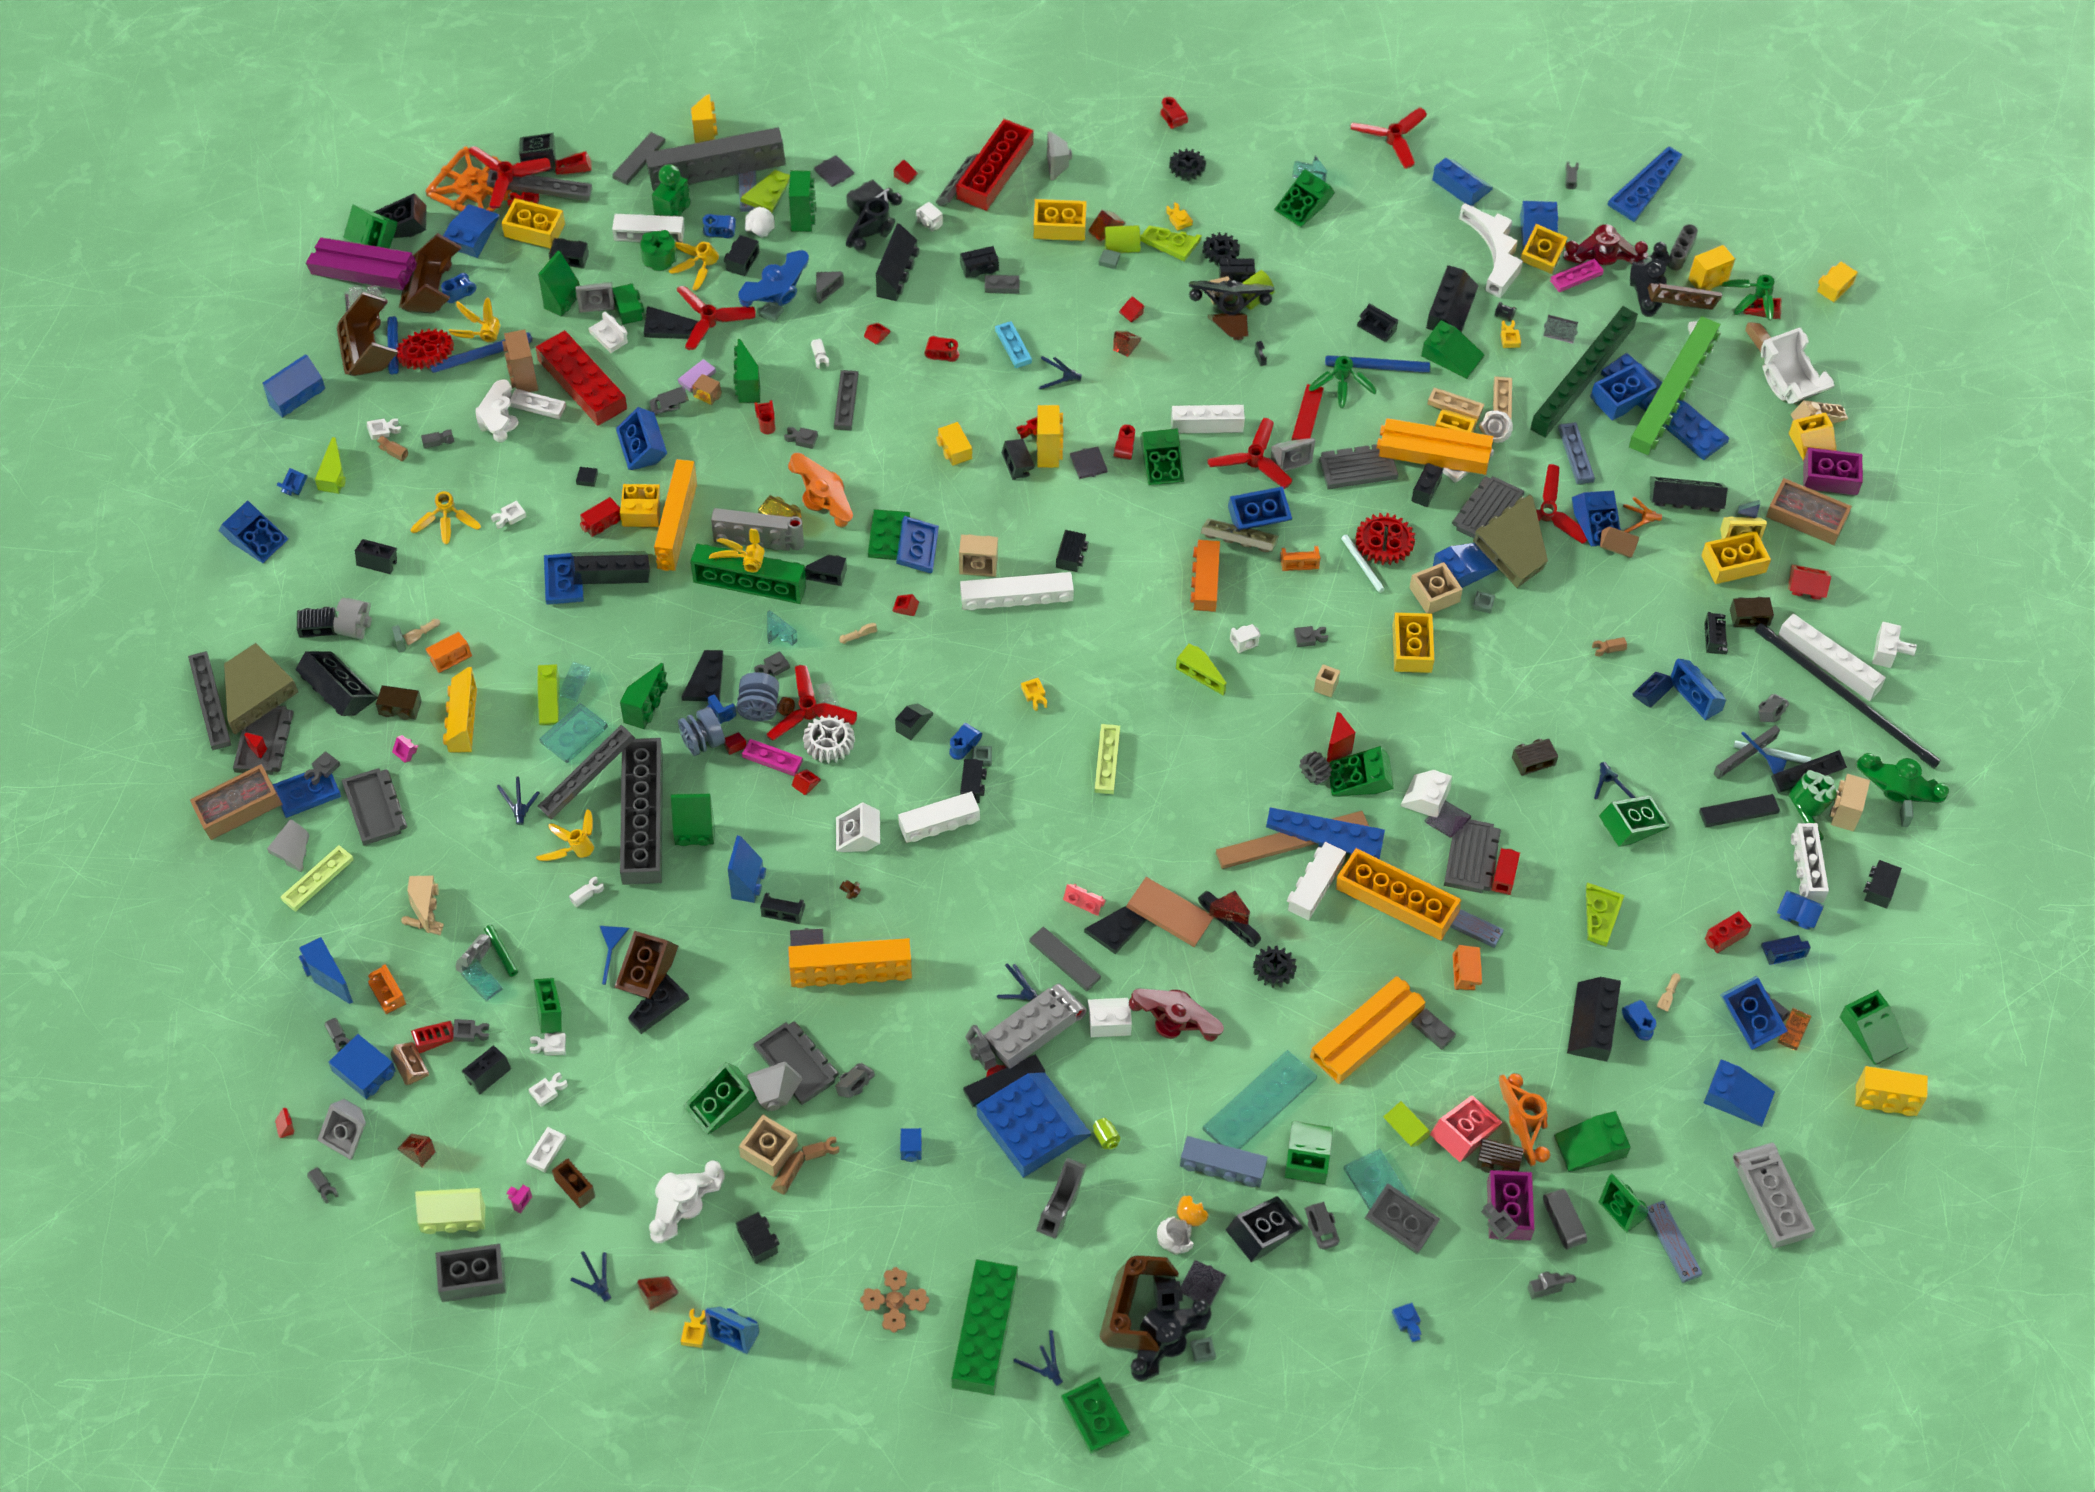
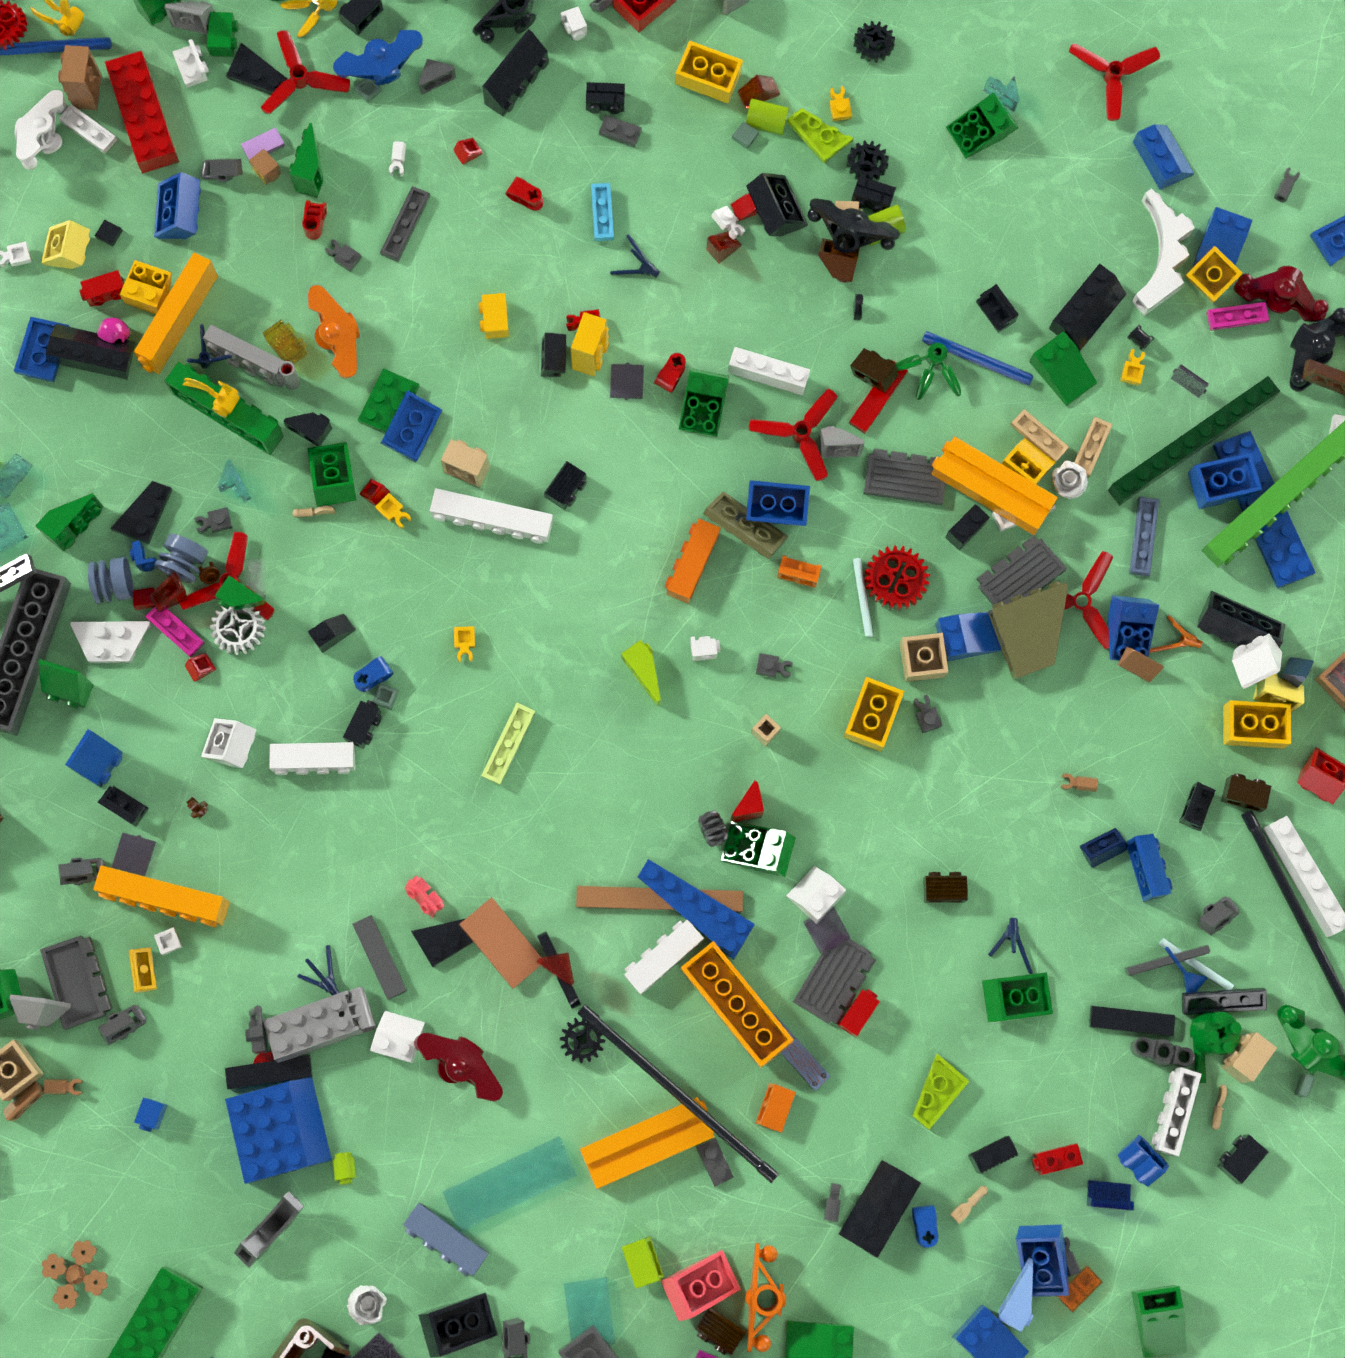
camera: 15 degrees right, 20 degrees up
light orange hair [1177,1196,1209,1227] -> none
green slope [1284,1121,1333,1184] -> none
sand green tile [1473,591,1495,613] -> none
none -> light yellow slope [41,220,90,269]
none -> dark grey piece [58,858,105,885]
none -> white wing [71,621,151,663]
none -> dark pink hair [97,318,130,344]
none -> yellow brick [129,947,157,993]
none -> clear red slope [149,572,187,612]
none -> white plate [154,927,182,955]
none -> dark blue plant [186,324,232,369]
none -> green slope [215,576,266,610]
none -> green slope [307,442,357,507]
none -> yellow plate [375,493,411,529]
none -> black piece [577,1004,779,1184]
none -> white plate [711,206,745,240]
none -> black slope [746,173,808,237]
none -> dark grey bar [824,1183,841,1222]
none -> dark brown brick [850,348,899,393]
none -> dark grey plate [914,695,942,733]
none -> black brick [968,1136,1018,1174]
none -> light blue slope [998,1258,1033,1332]
none -> dark grey piece [1130,1037,1195,1067]
none -> tan piece [1211,1084,1227,1130]
none -> white slope [1232,634,1282,689]

